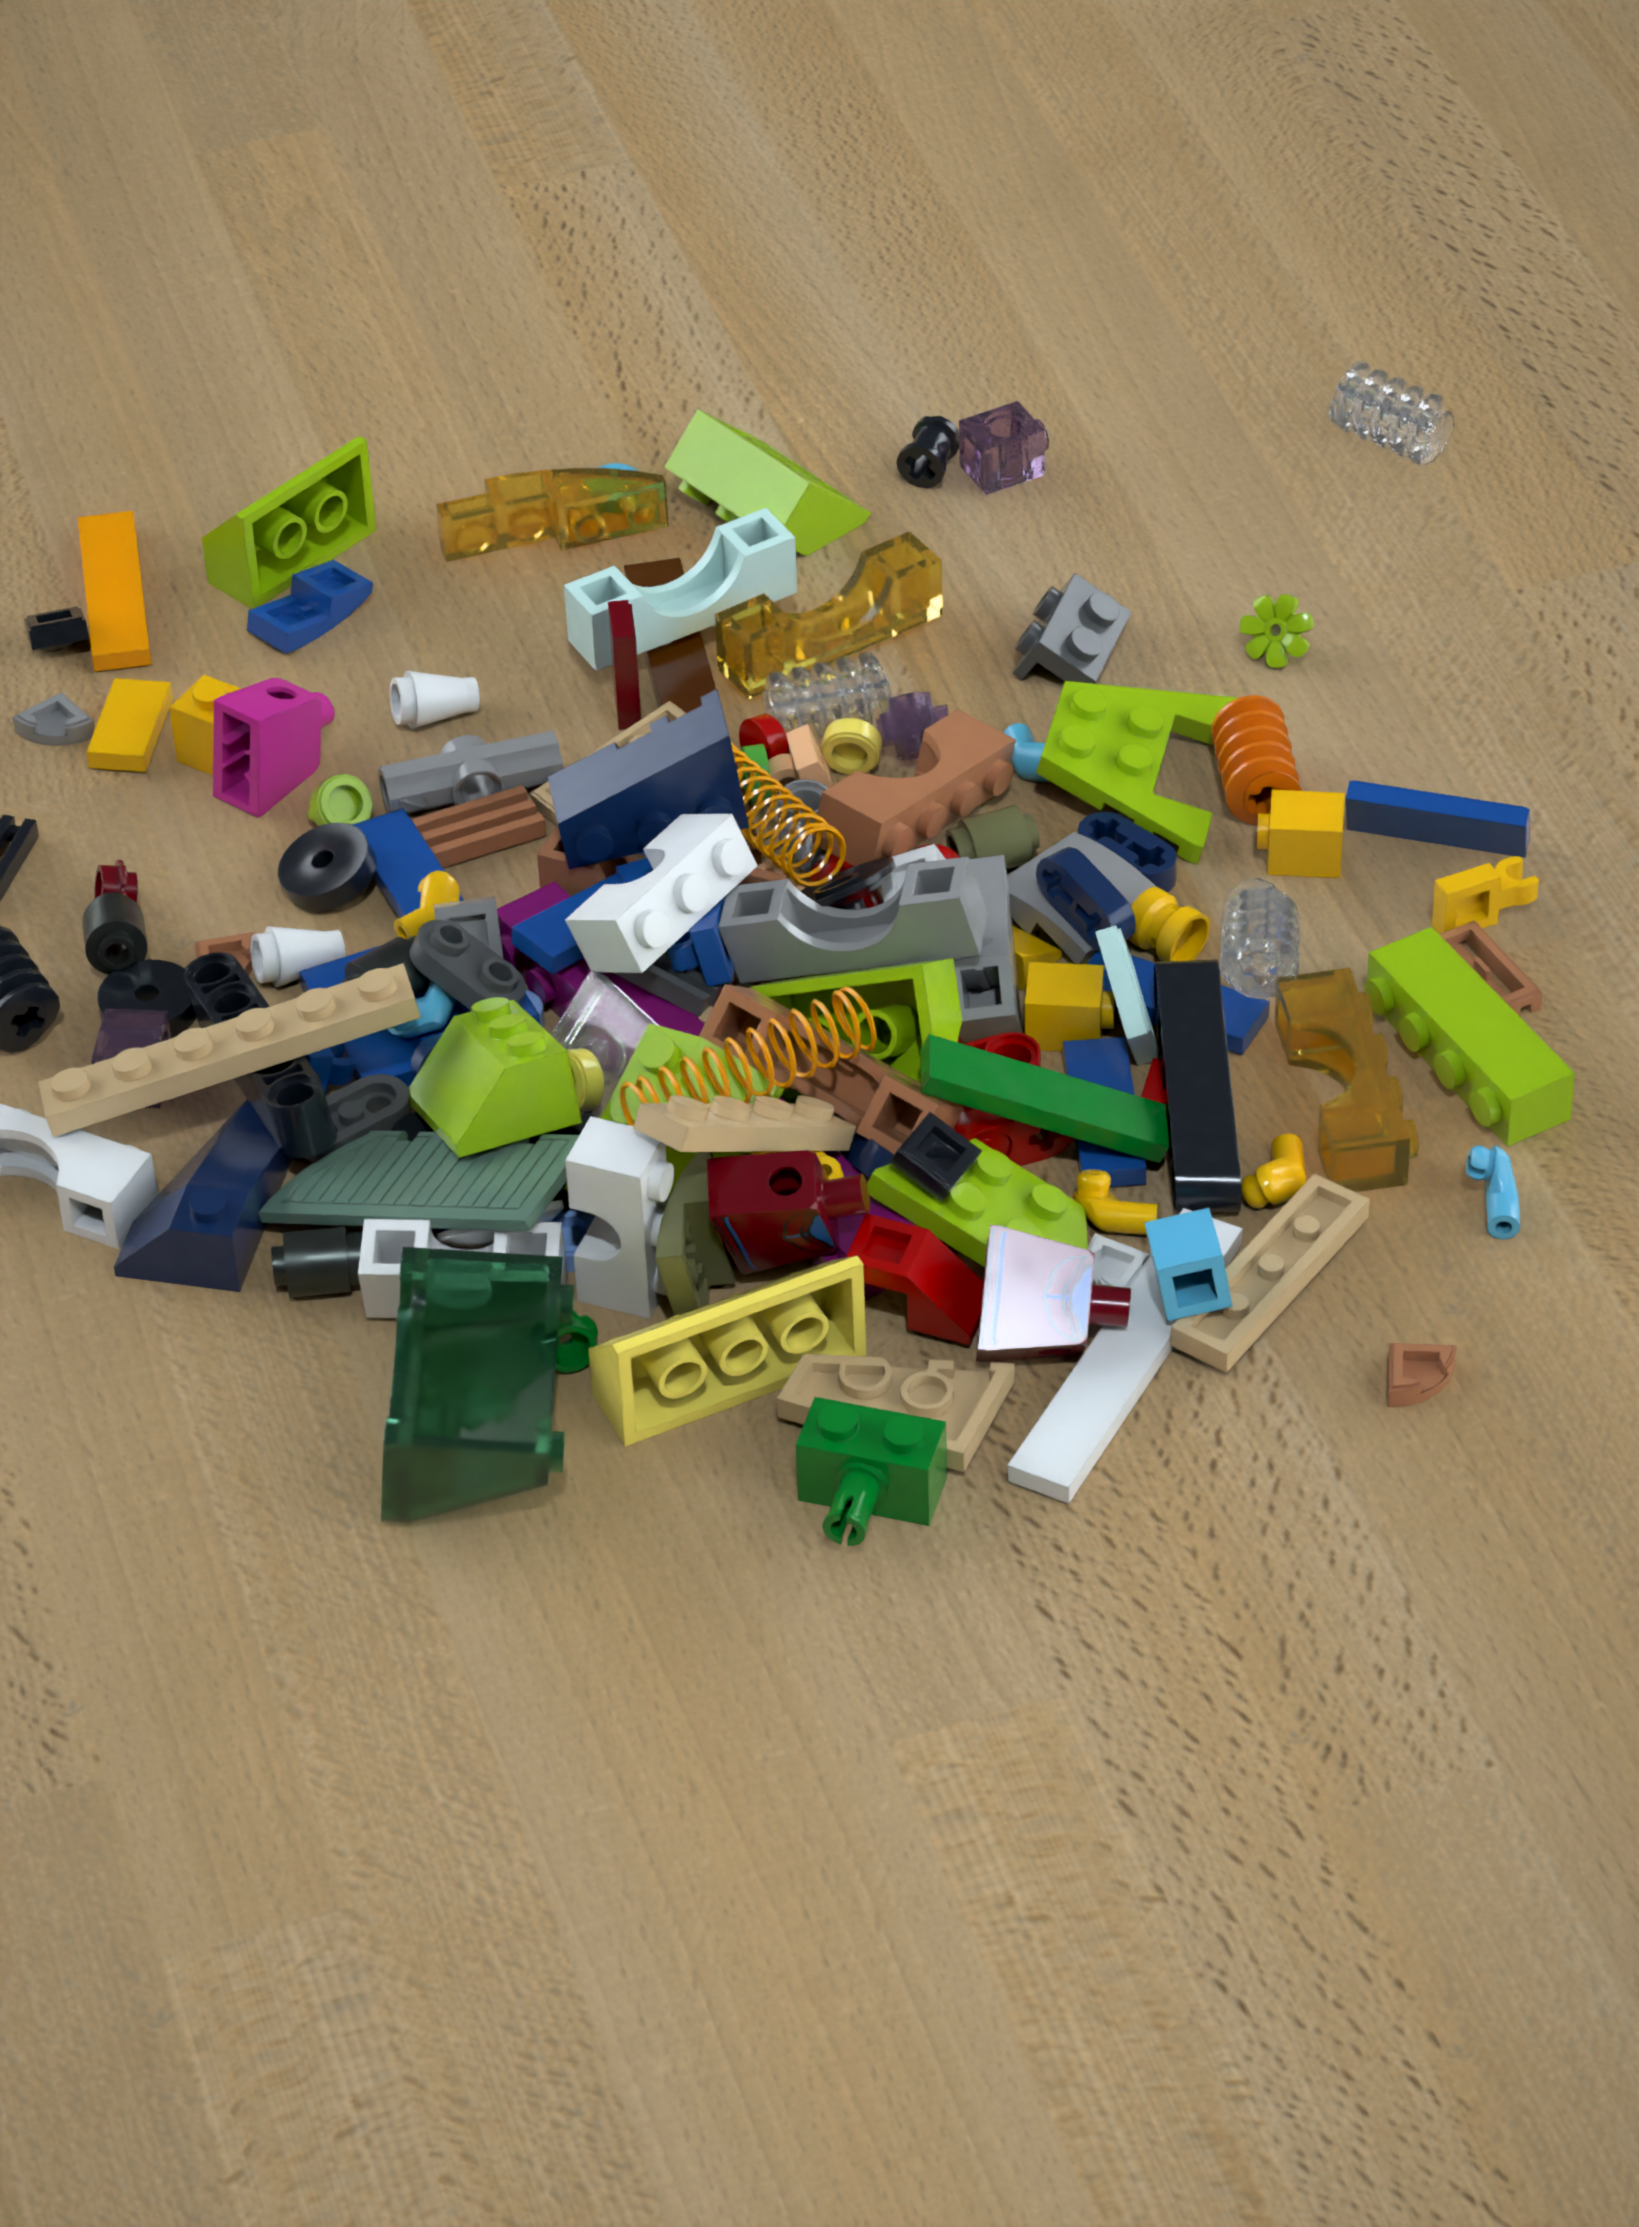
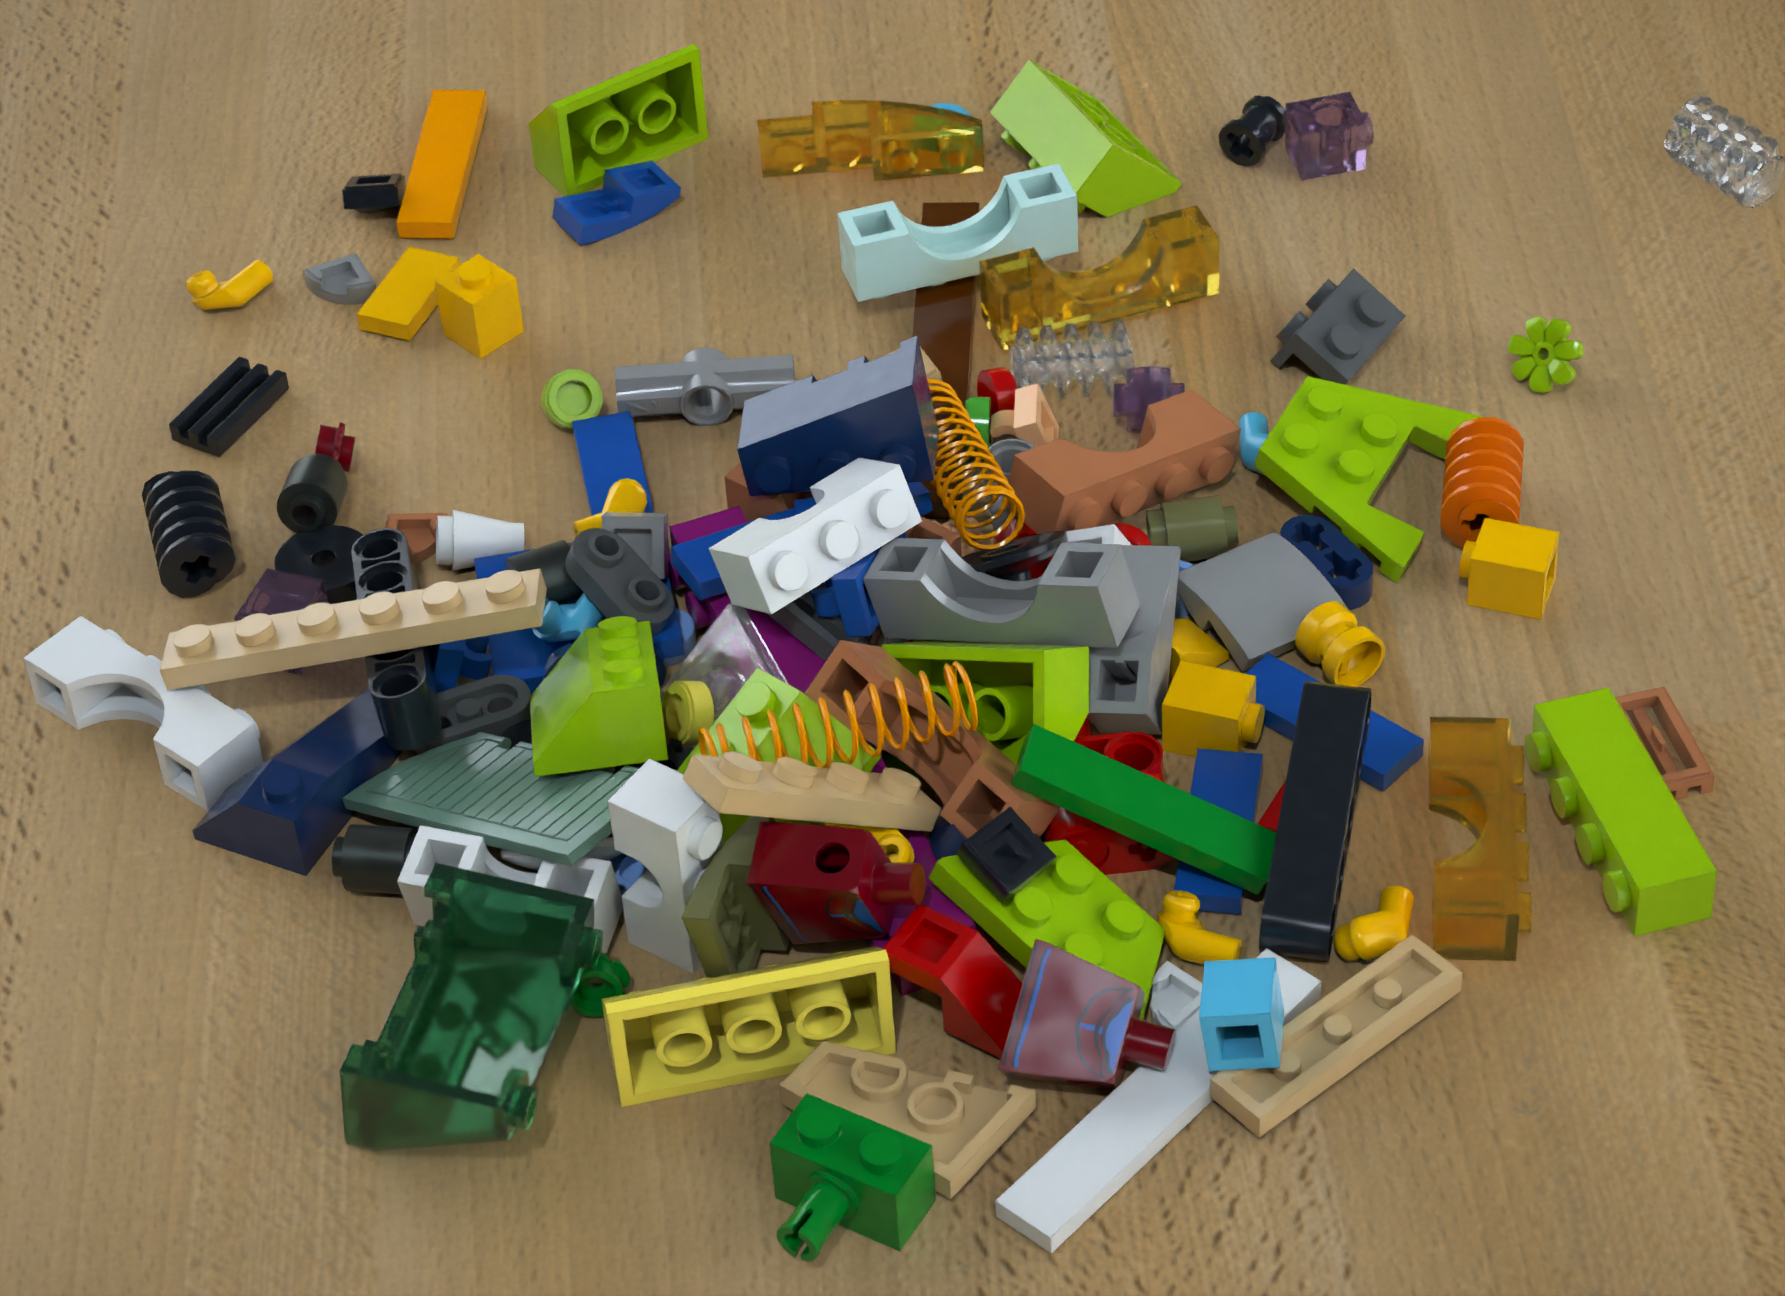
camera: 15 degrees right, 0 degrees up
dark pink torso [213,678,335,818] -> none
black piece [278,823,377,912] -> none
white cone [390,671,480,729] -> none
nougat tile [412,785,546,868] -> none
dark red tile [608,600,641,730] -> none
light yellow tile [821,718,882,775] -> none
dark blue beam [1036,847,1136,951] -> none
light aqua tile [1095,925,1159,1066] -> none
clear piece [1219,878,1300,999] -> none
blue tile [1345,780,1530,858] -> none
nougat tile [1388,1343,1457,1407] -> none
yellow plate [1432,856,1539,934] -> none
medium azure arm [1465,1145,1521,1239] -> none

